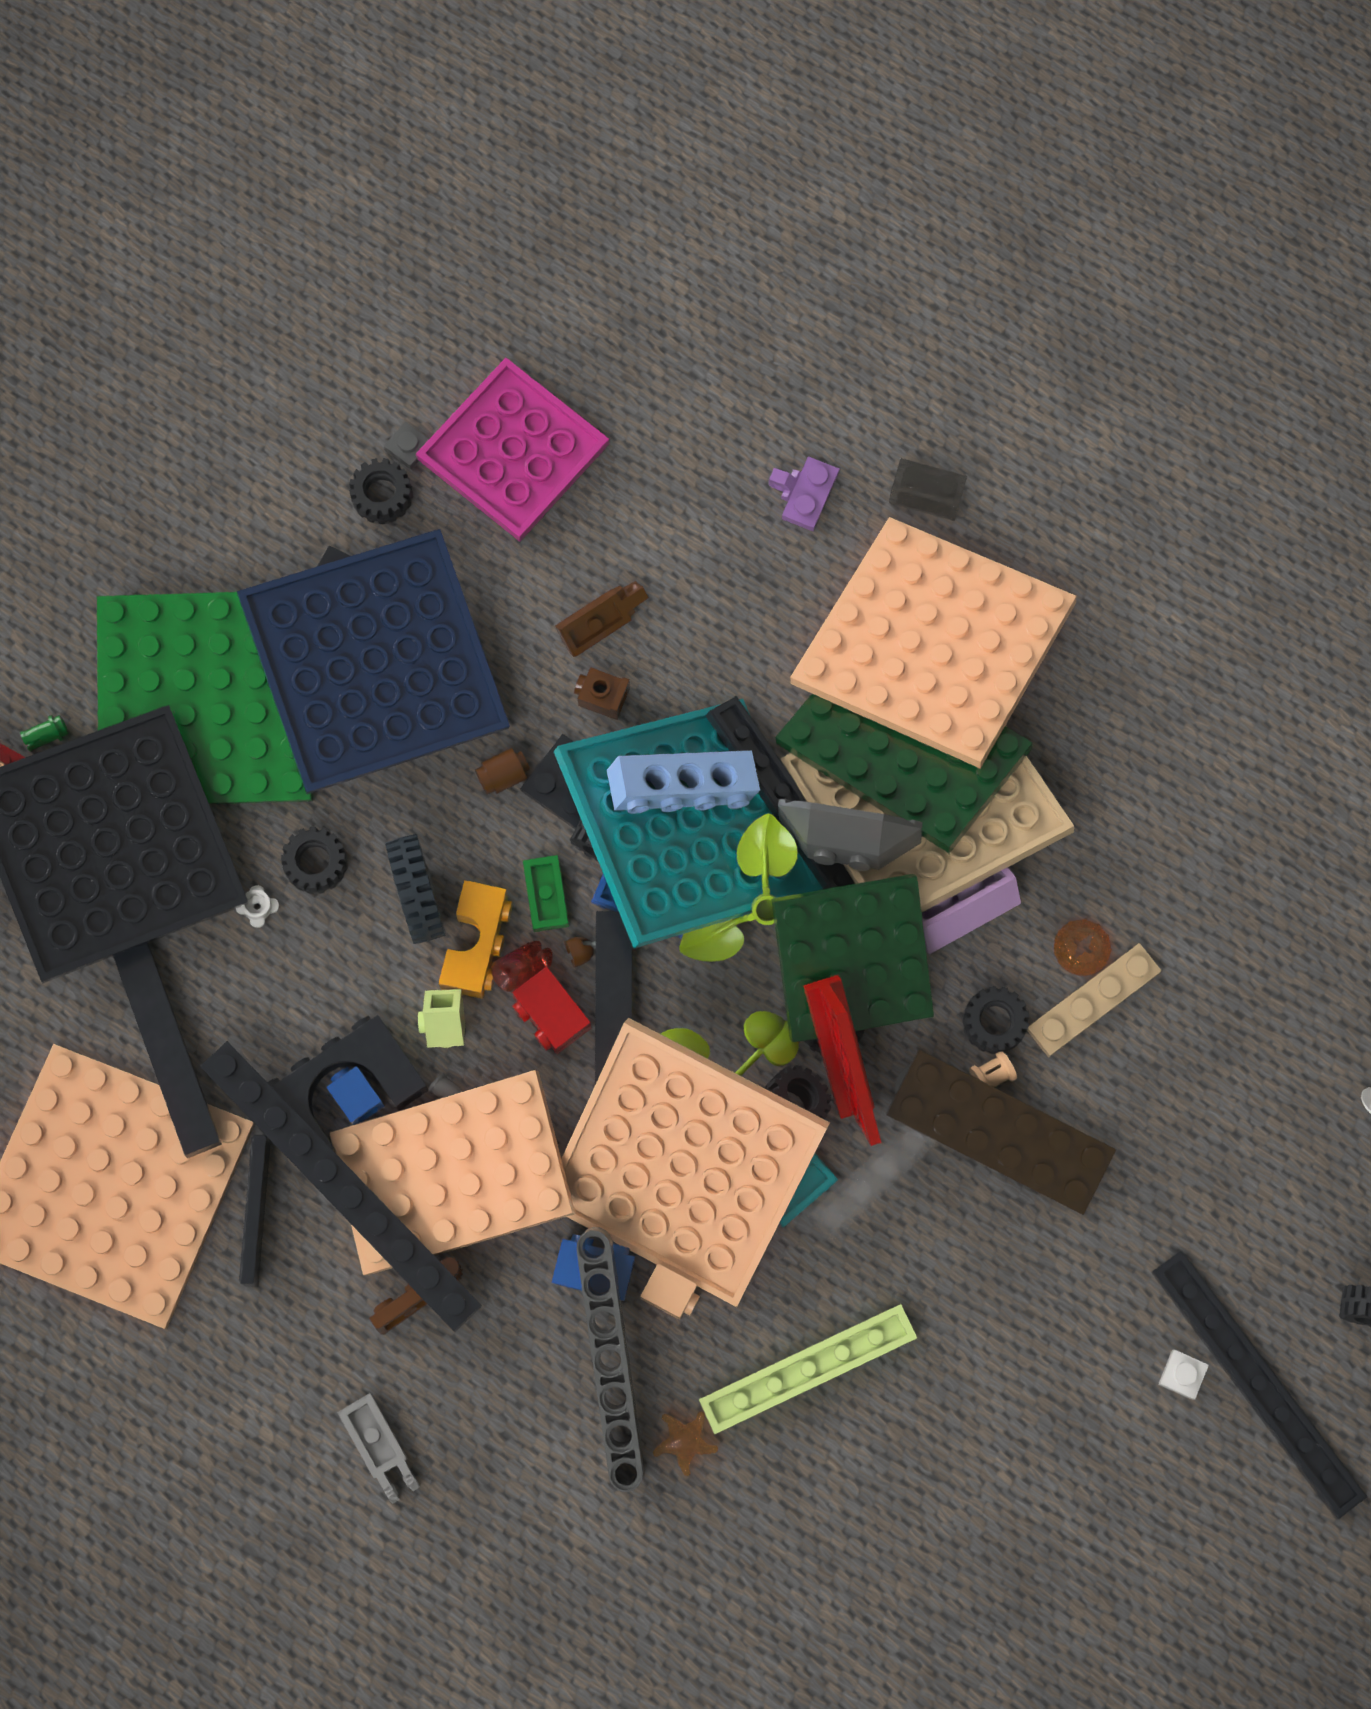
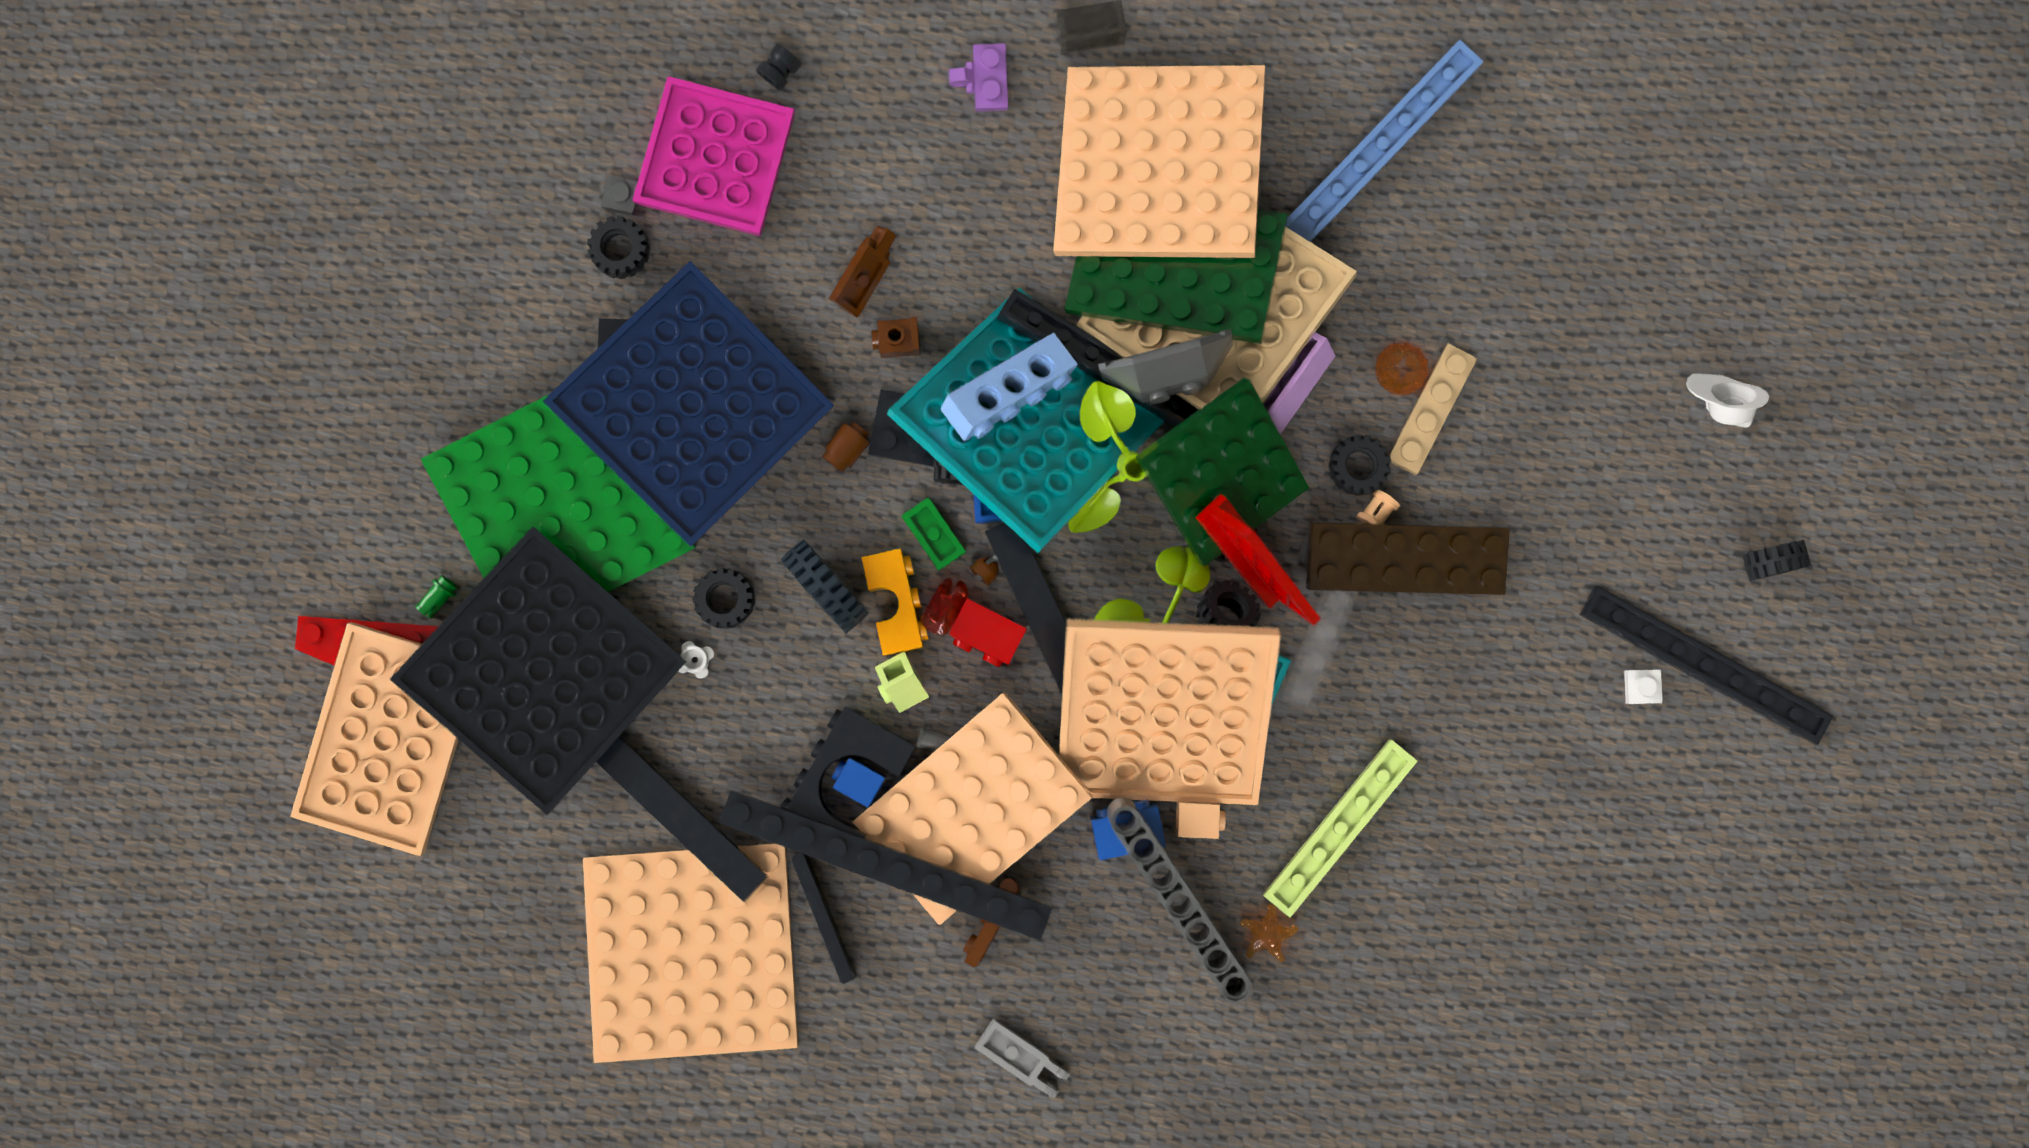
camera: 25 degrees left, 10 degrees up
none -> black wheel [756,43,801,91]
none -> medium blue plate [1286,40,1484,242]

